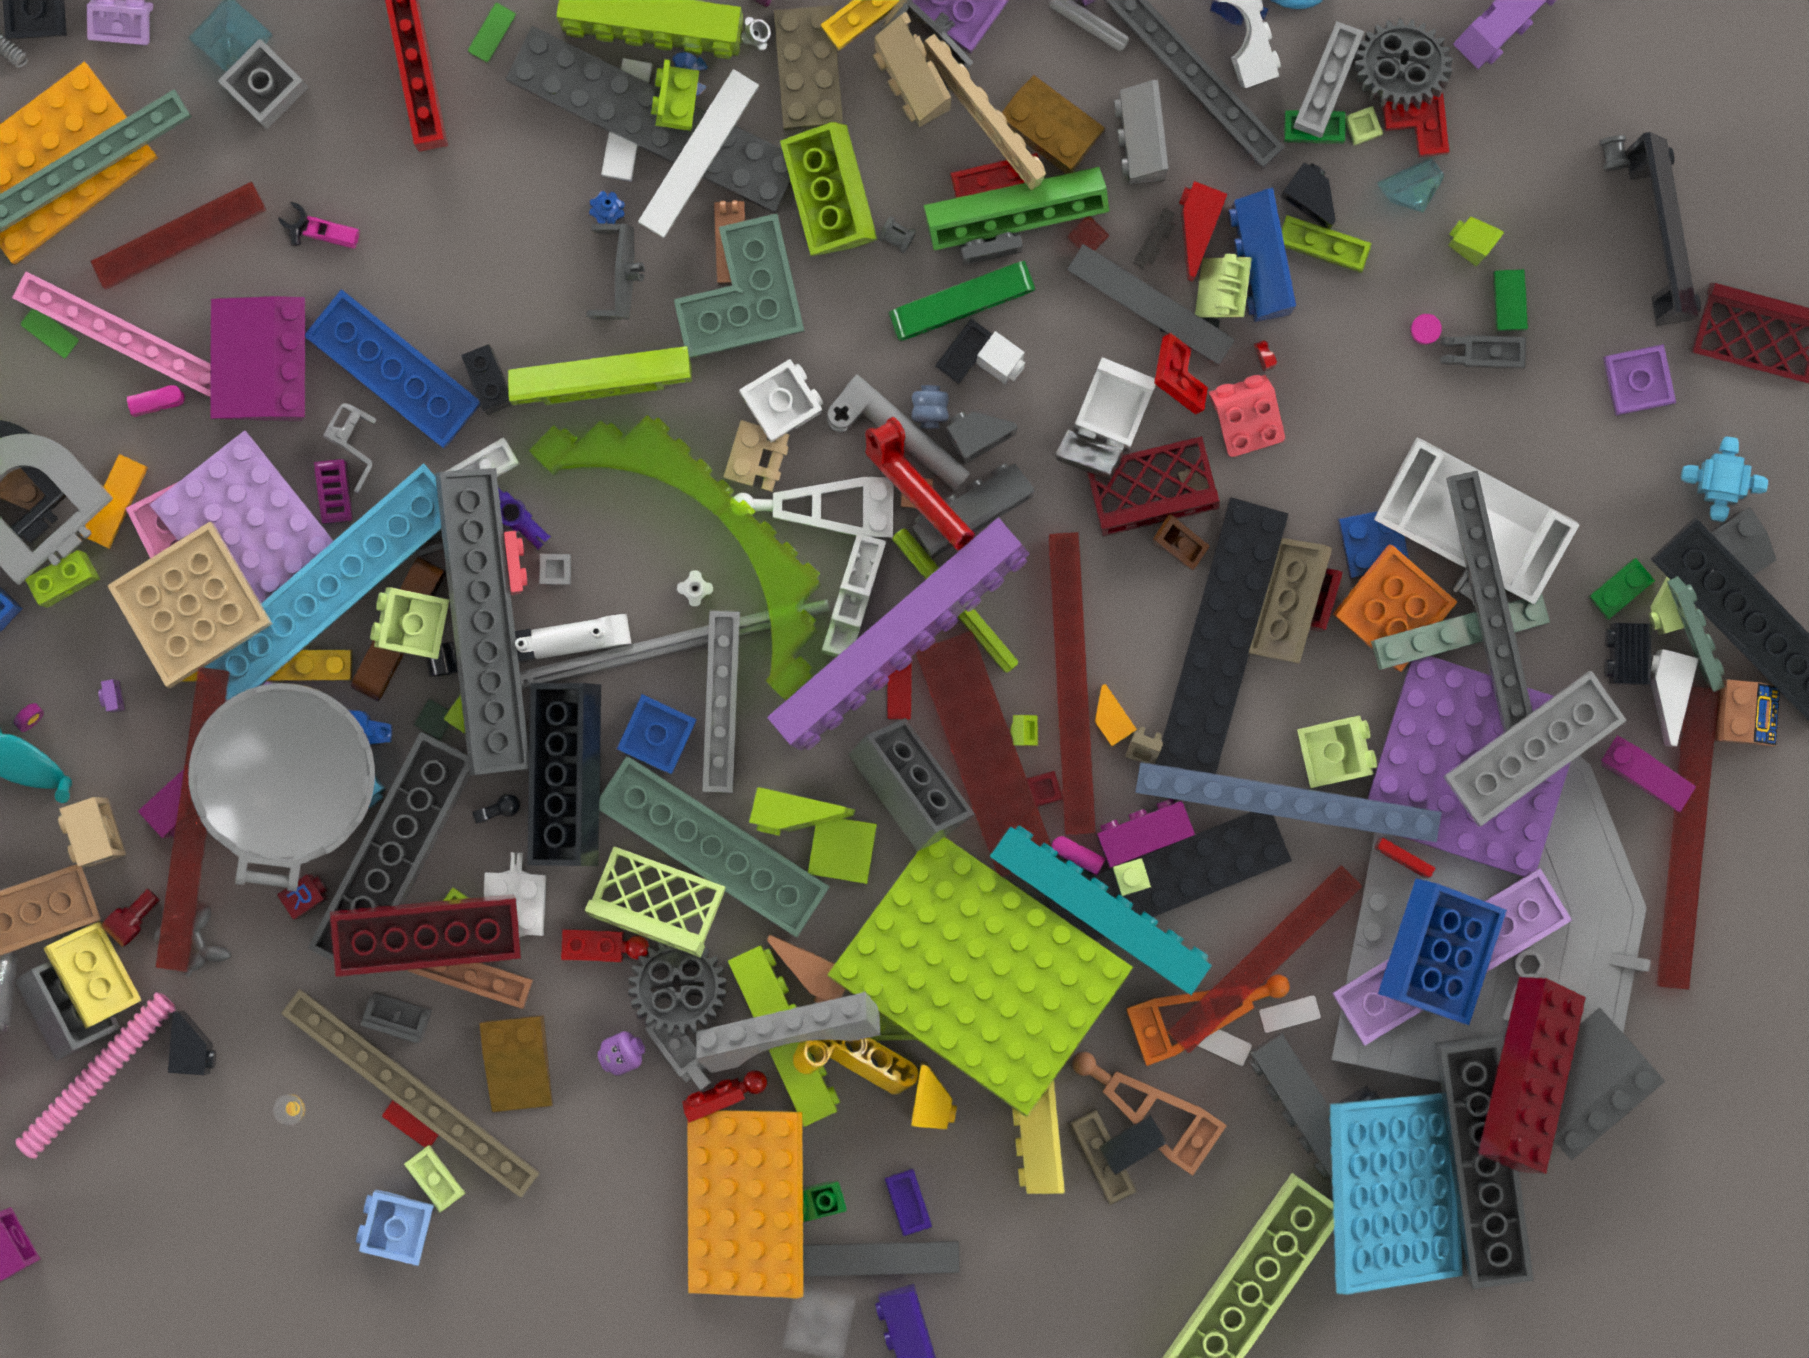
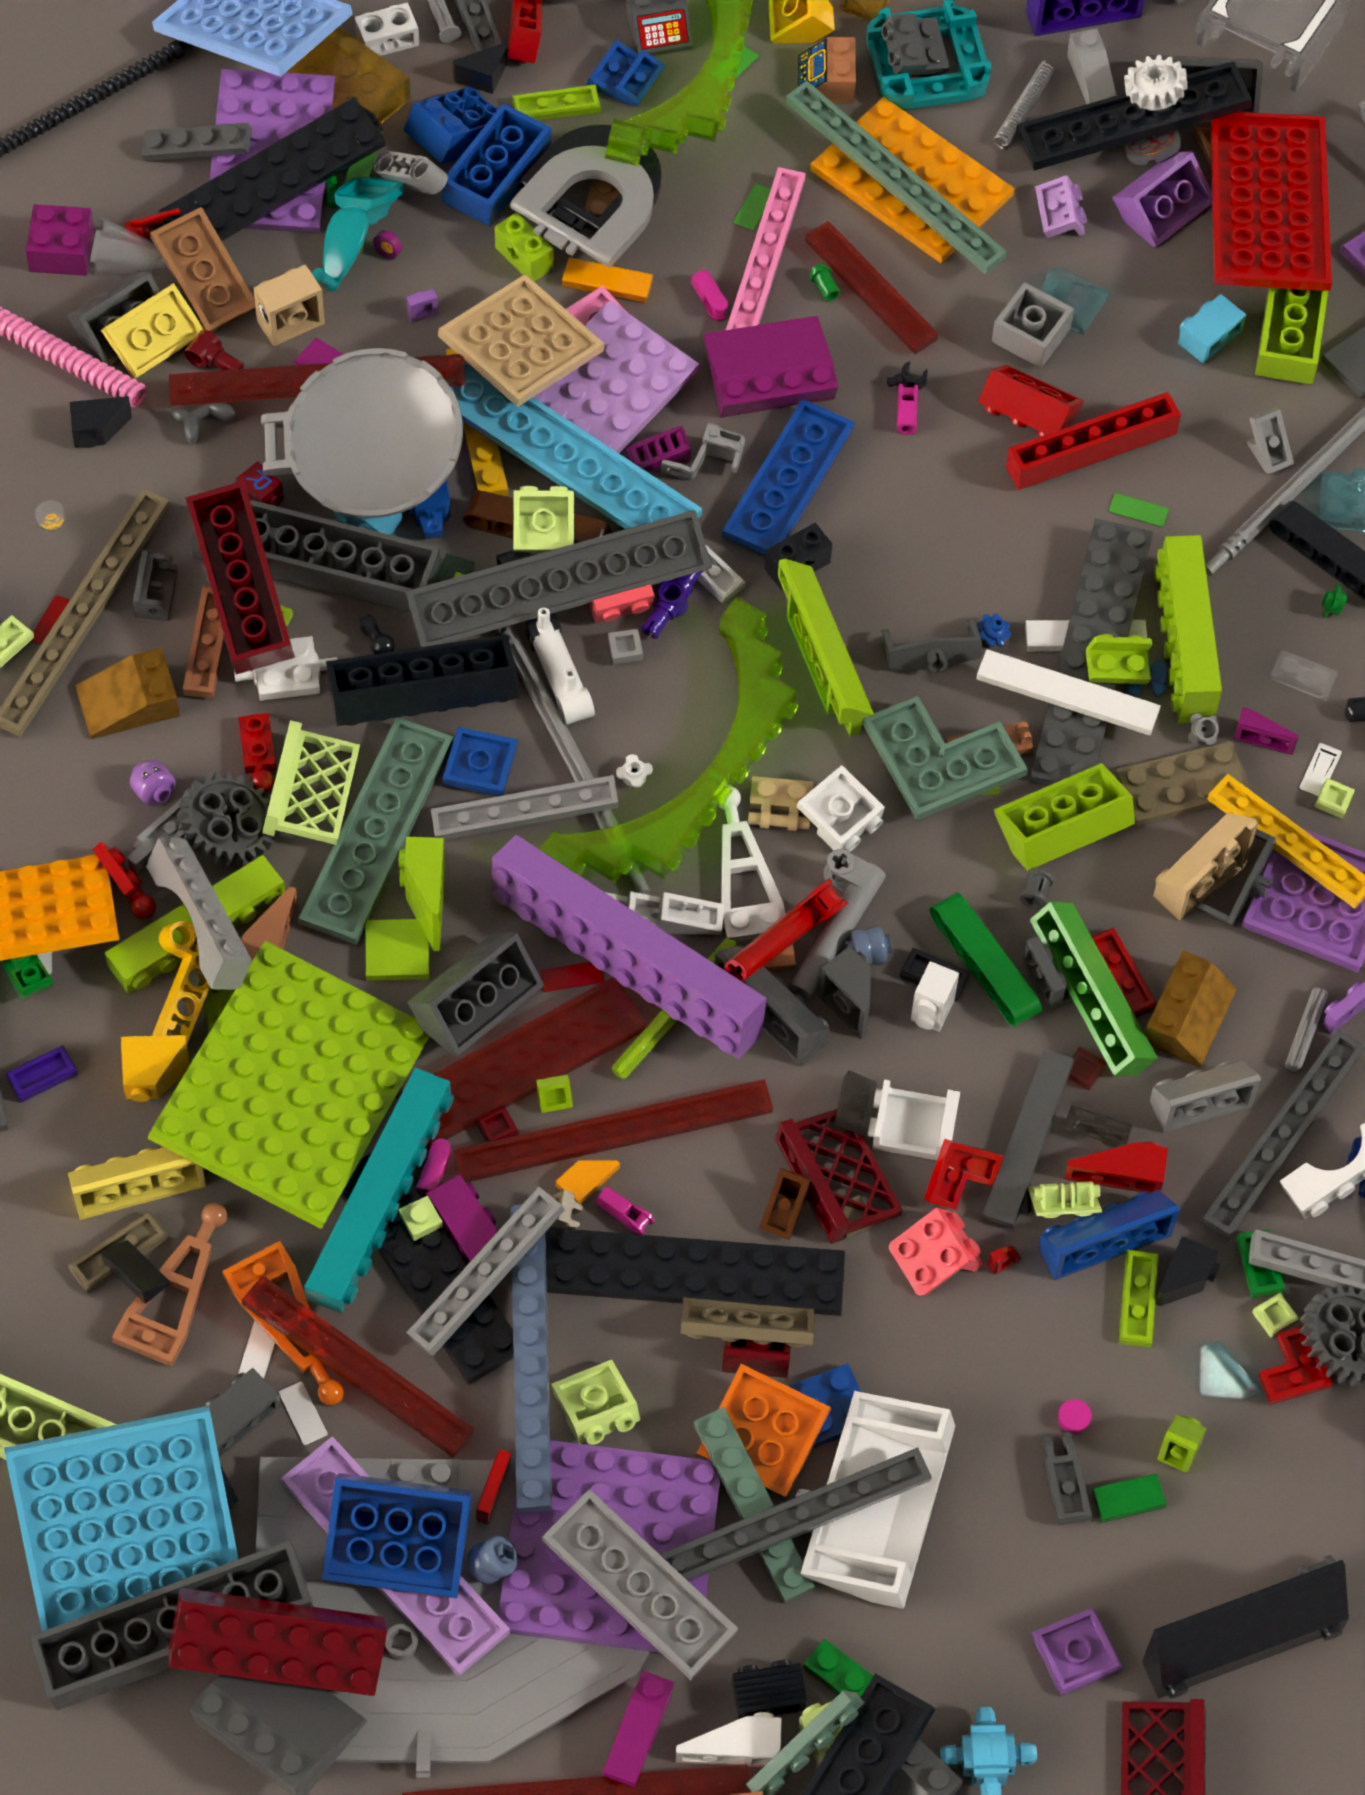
camera: 75 degrees right, 25 degrees down
tan plate [923,34,1046,191] -> none
none -> light grey plate [406,1187,565,1356]
none -> sand blue piece [468,1536,517,1584]
none -> dark pink bar [596,1186,655,1235]
none -> green pin [810,263,841,302]
none -> red slope [978,364,1084,436]

